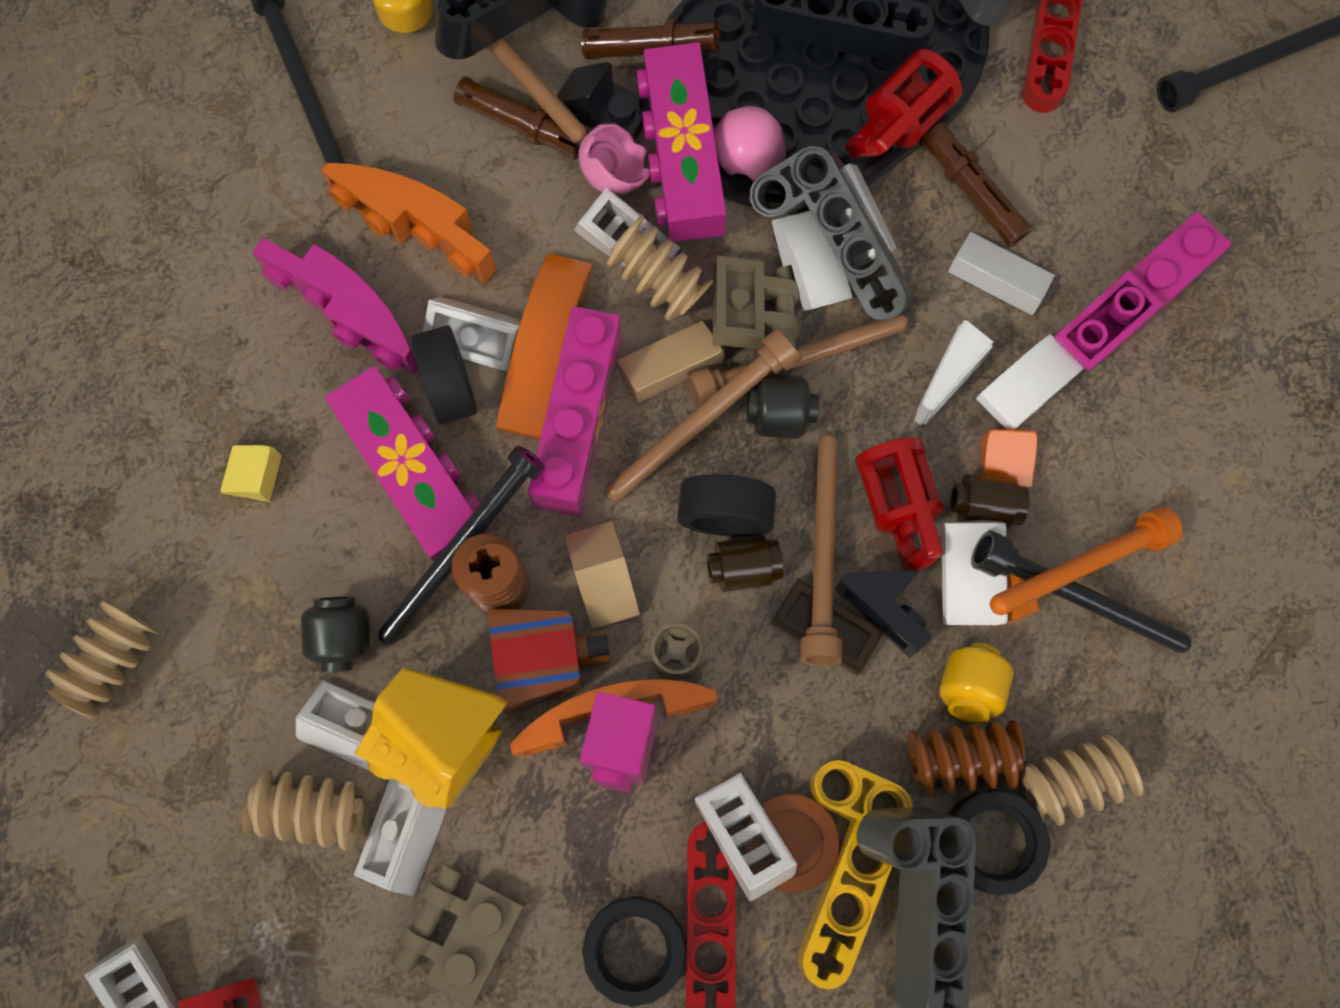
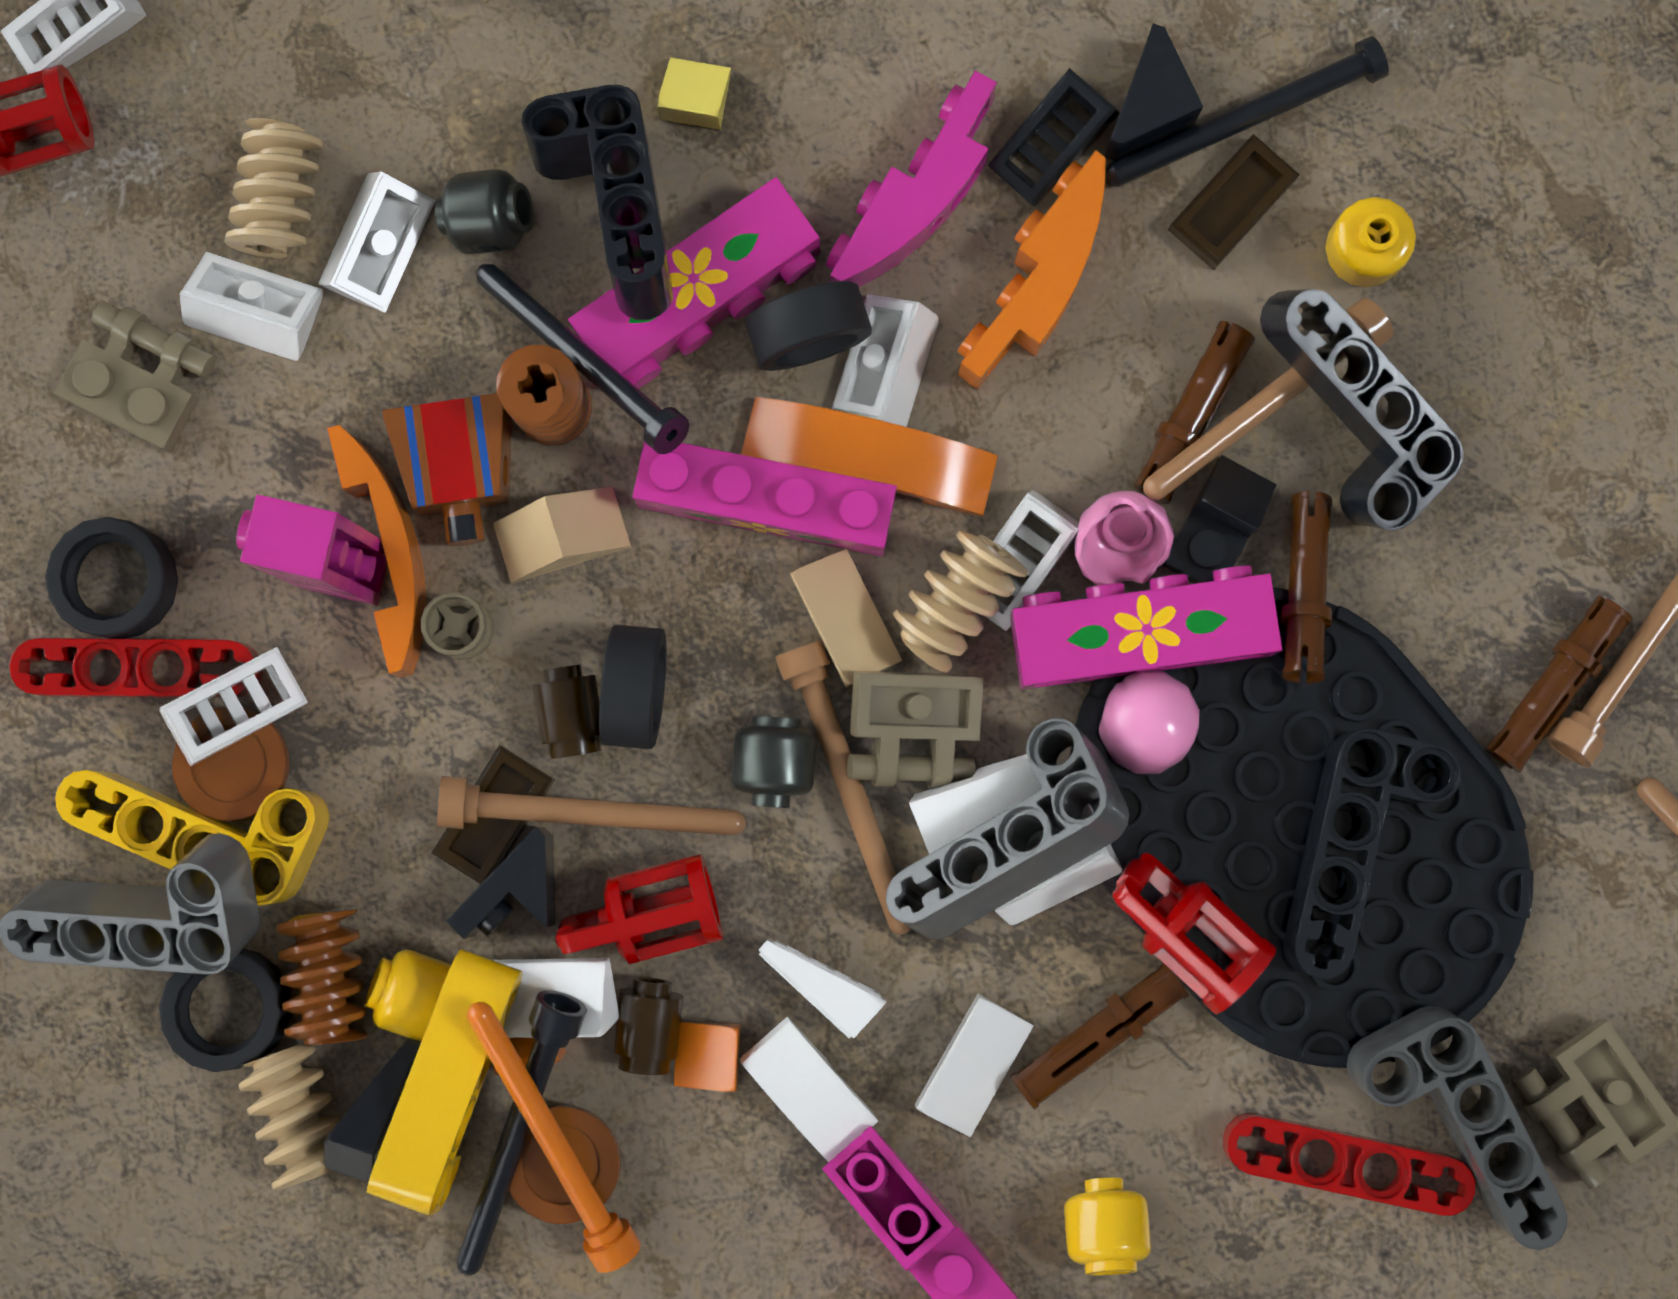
camera: 95 degrees right, 10 degrees up
yellow piece [354,667,508,809] -> none
medium nougat piece [606,328,802,501] -> none
none -> black slope [324,1038,421,1182]
none -> yellow beam [367,949,523,1216]
none -> dark orange piece [509,1105,621,1224]
none -> black beam [521,85,673,320]
none -> black slope [987,68,1120,207]
none -> yellow head [1064,1177,1152,1276]
none -> black slope [1104,23,1203,161]
none -> dark brown tile [1168,134,1300,270]

